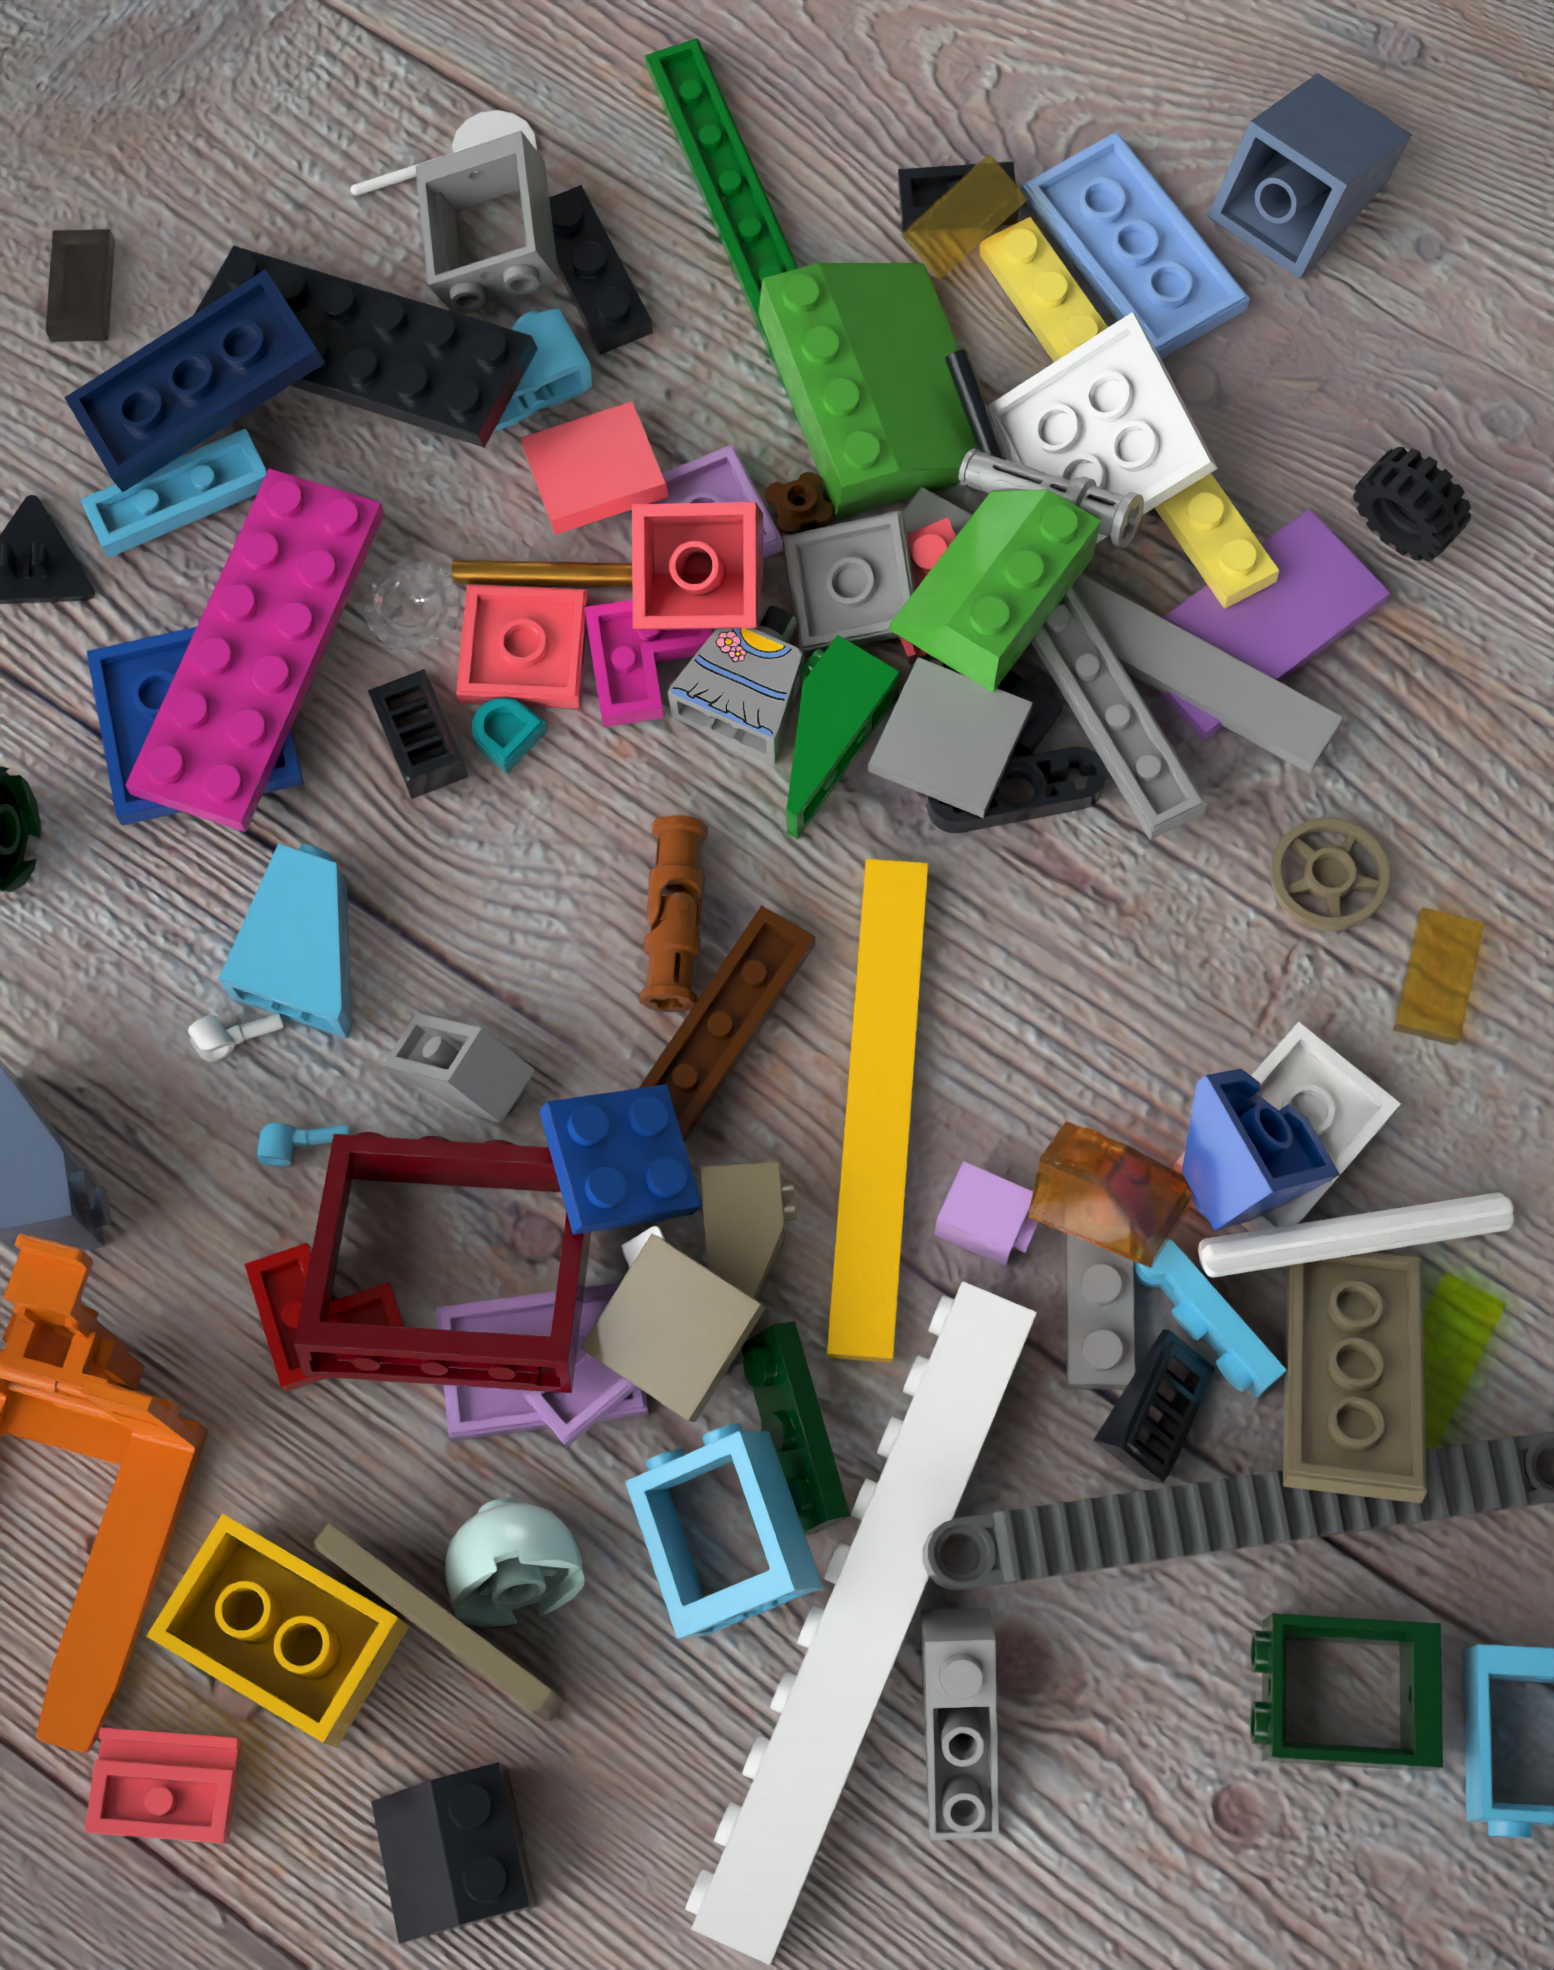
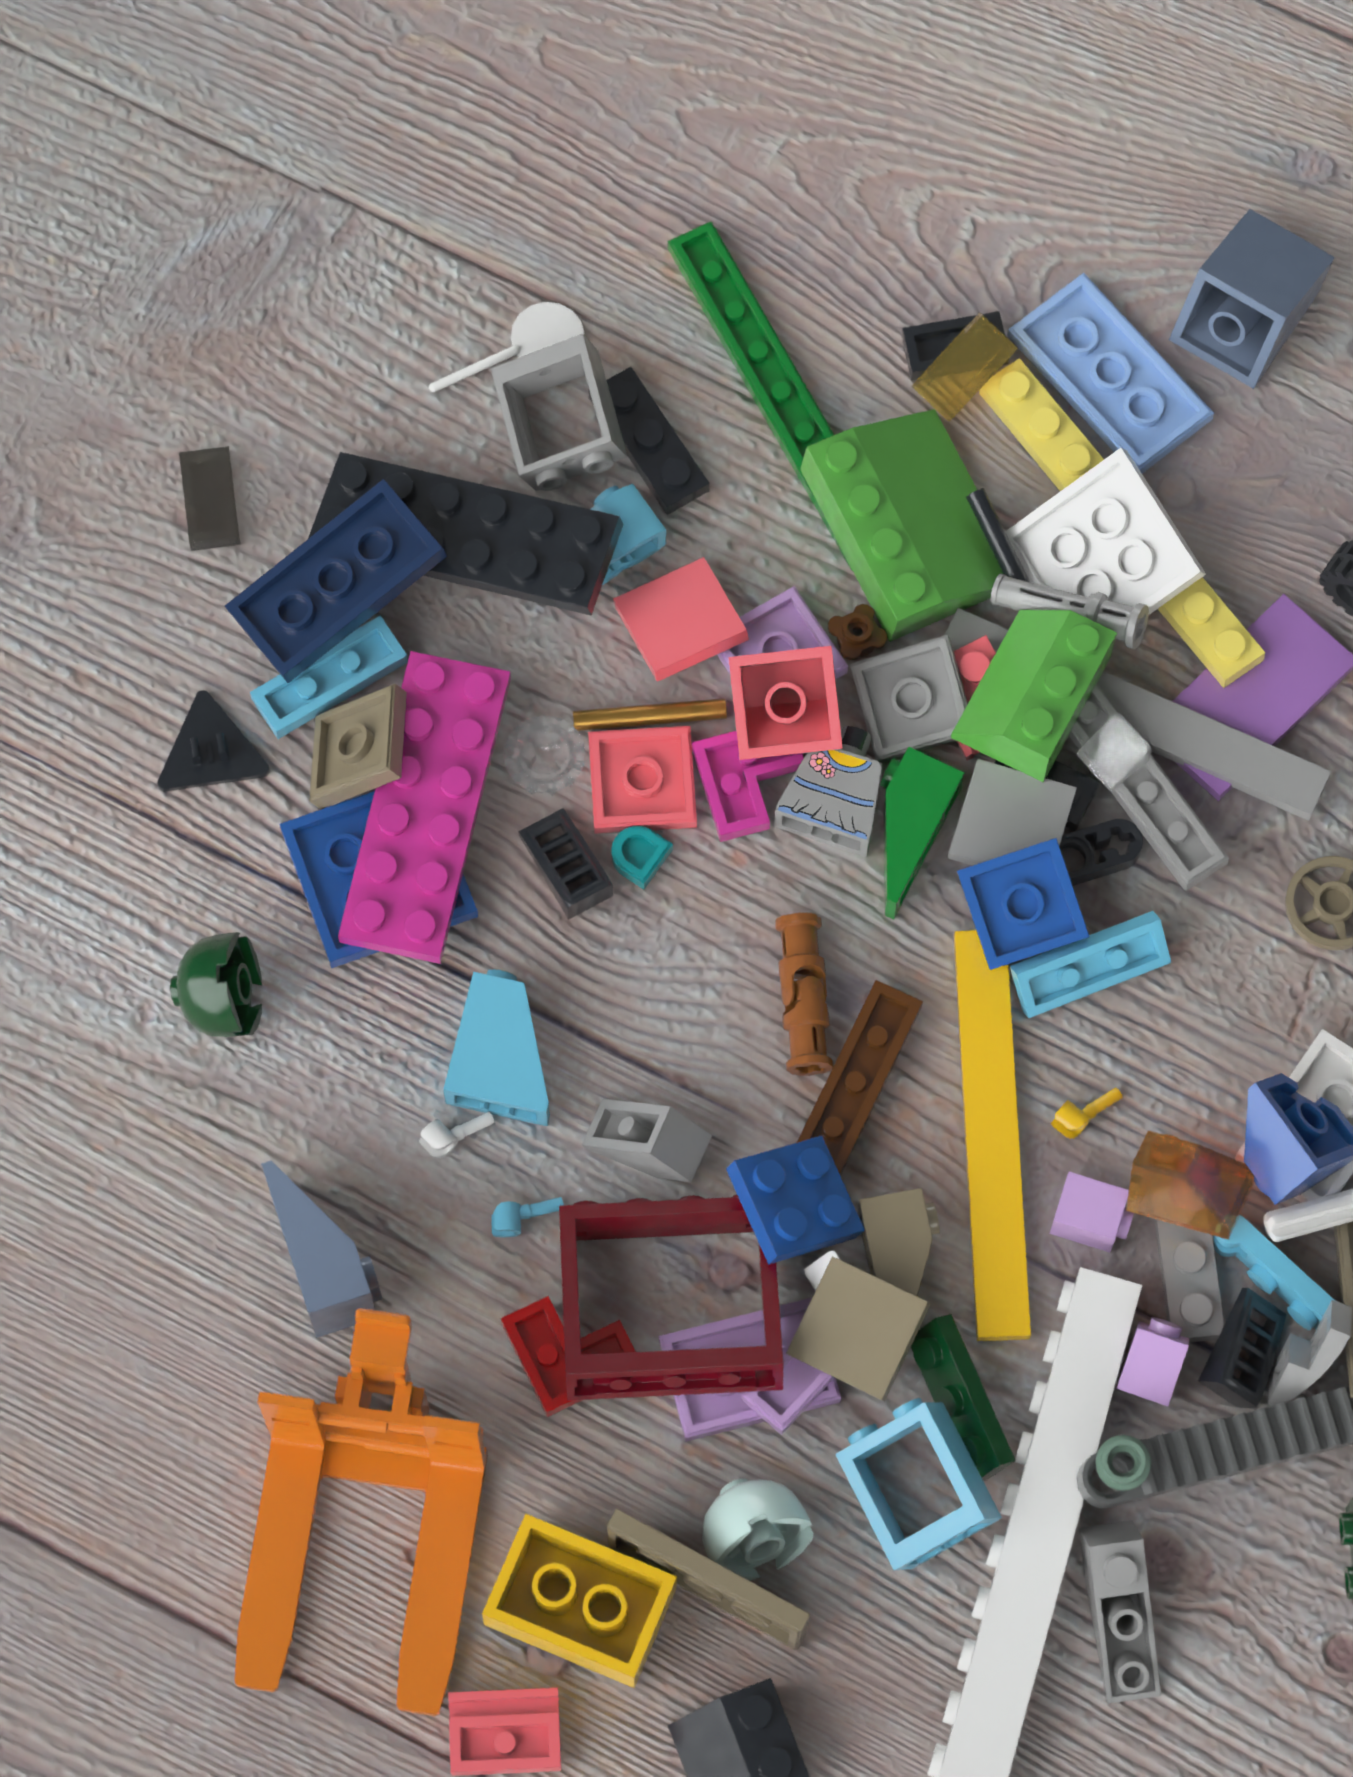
camera: 10 degrees left, 0 degrees up
none -> dark tan tile [309,684,407,809]
none -> blue plate [957,838,1090,970]
none -> medium azure plate [1010,911,1172,1018]
none -> yellow hand [1051,1087,1123,1139]
none -> clear slope [1077,712,1152,792]
none -> sand green plate [1096,1435,1151,1491]
none -> lavender brick [1117,1317,1190,1406]
none -> light grey slope [1268,1300,1352,1406]

